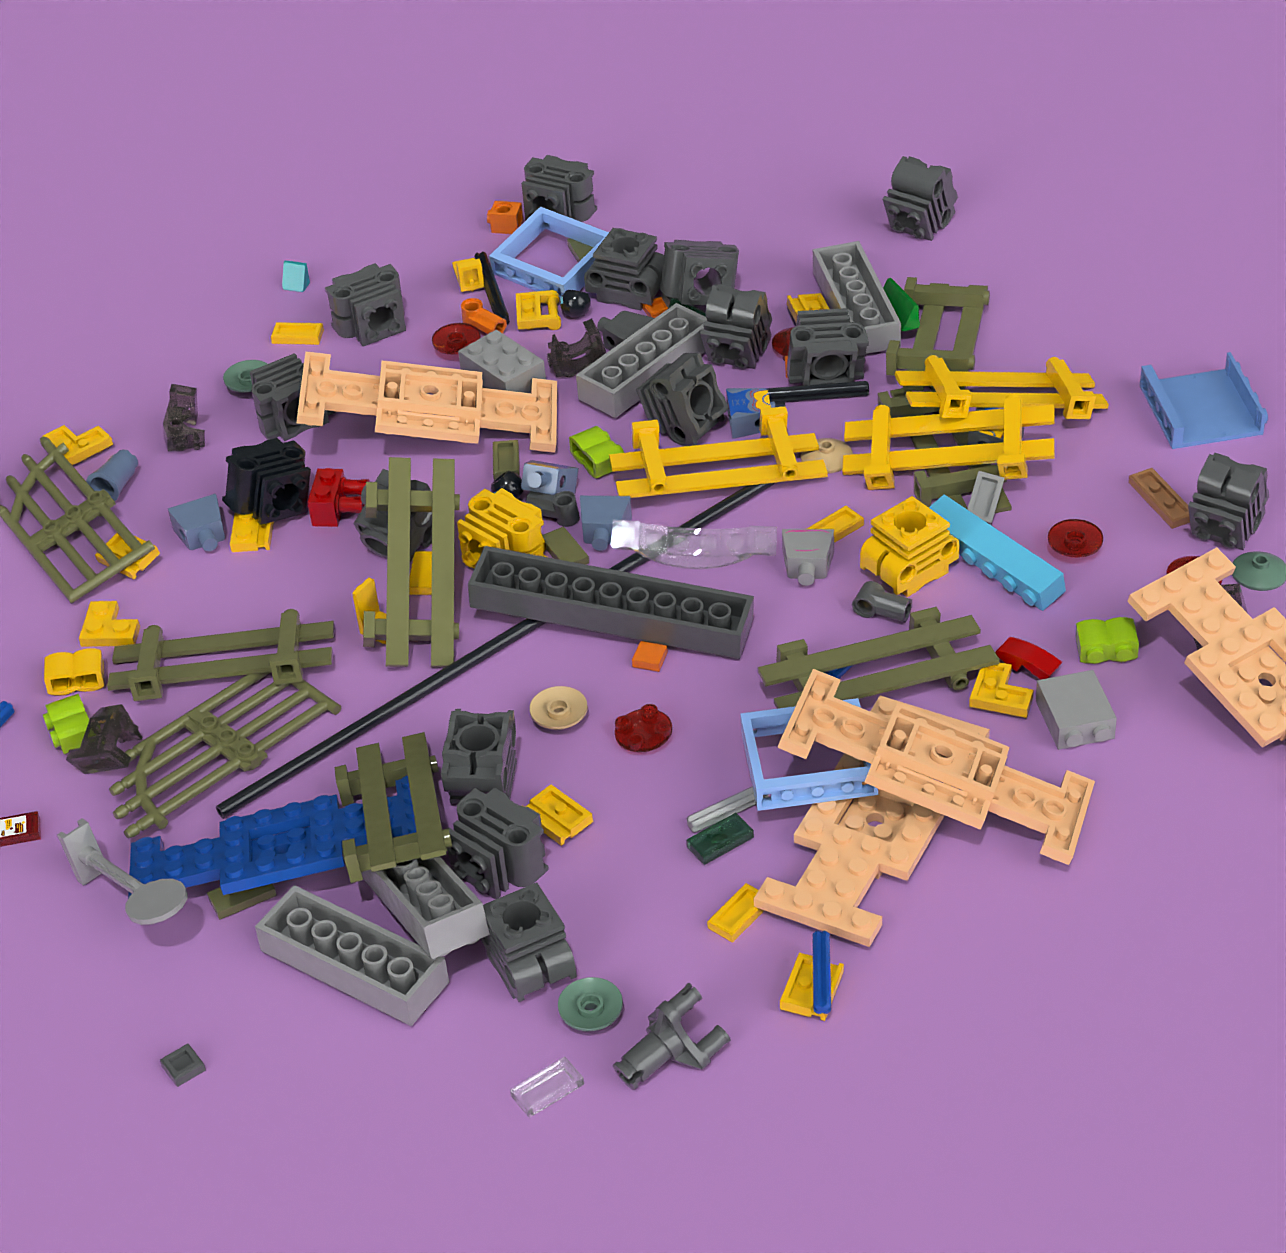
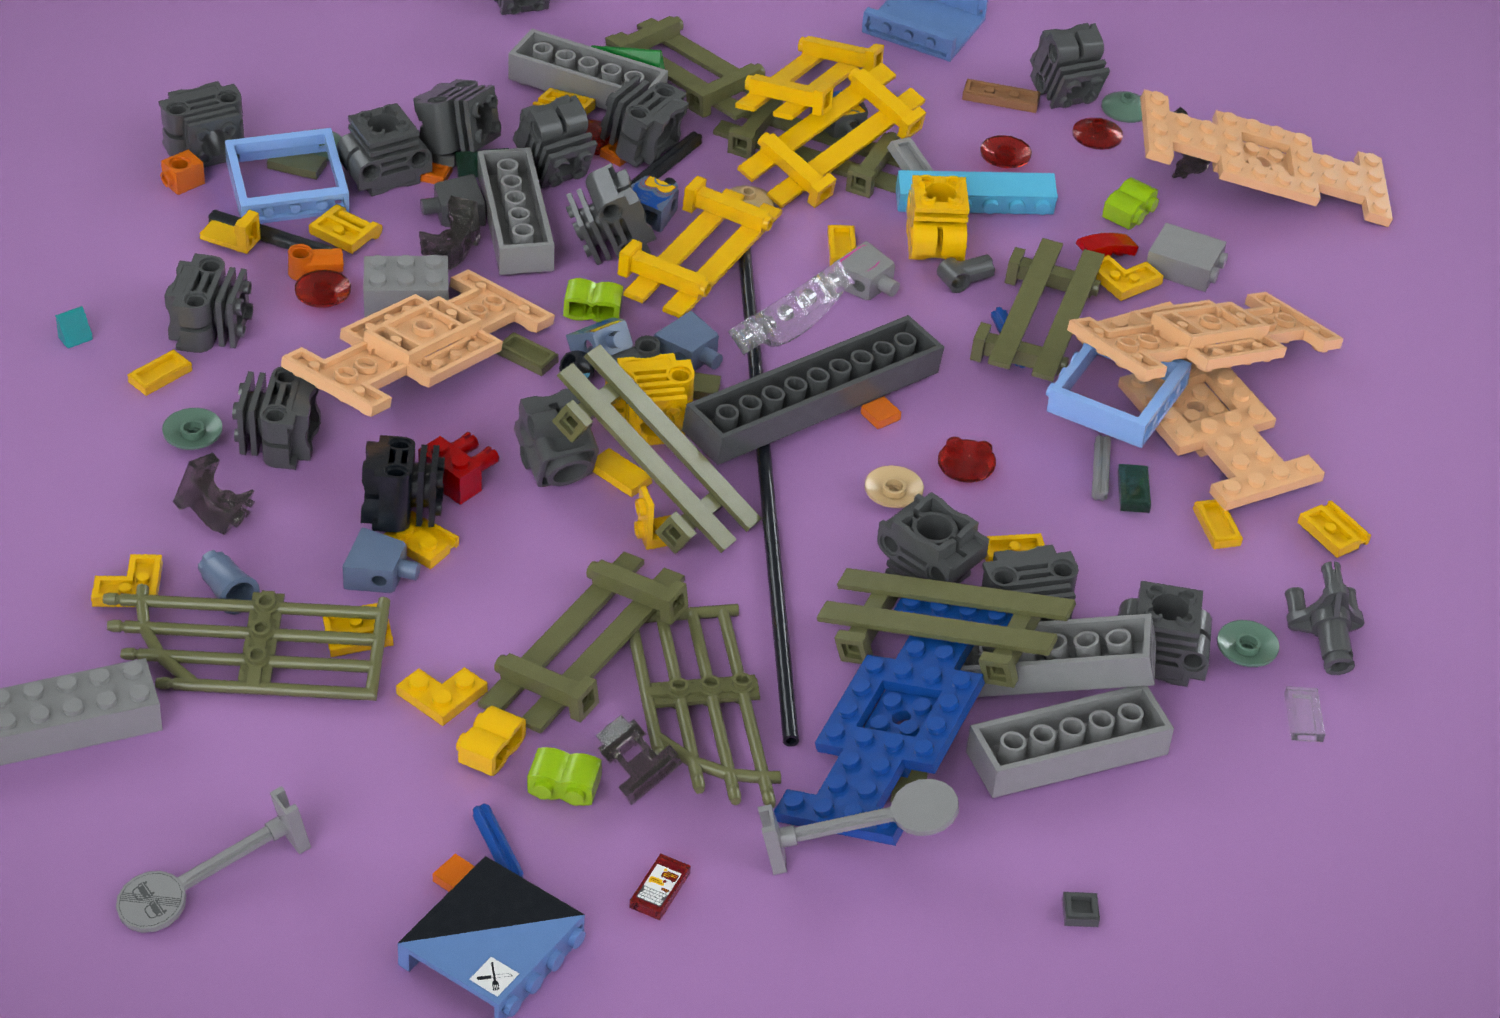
camera: 60 degrees left, 0 degrees up
black piece [560,290,591,318] -> none
blue axle [812,931,831,1014] -> none

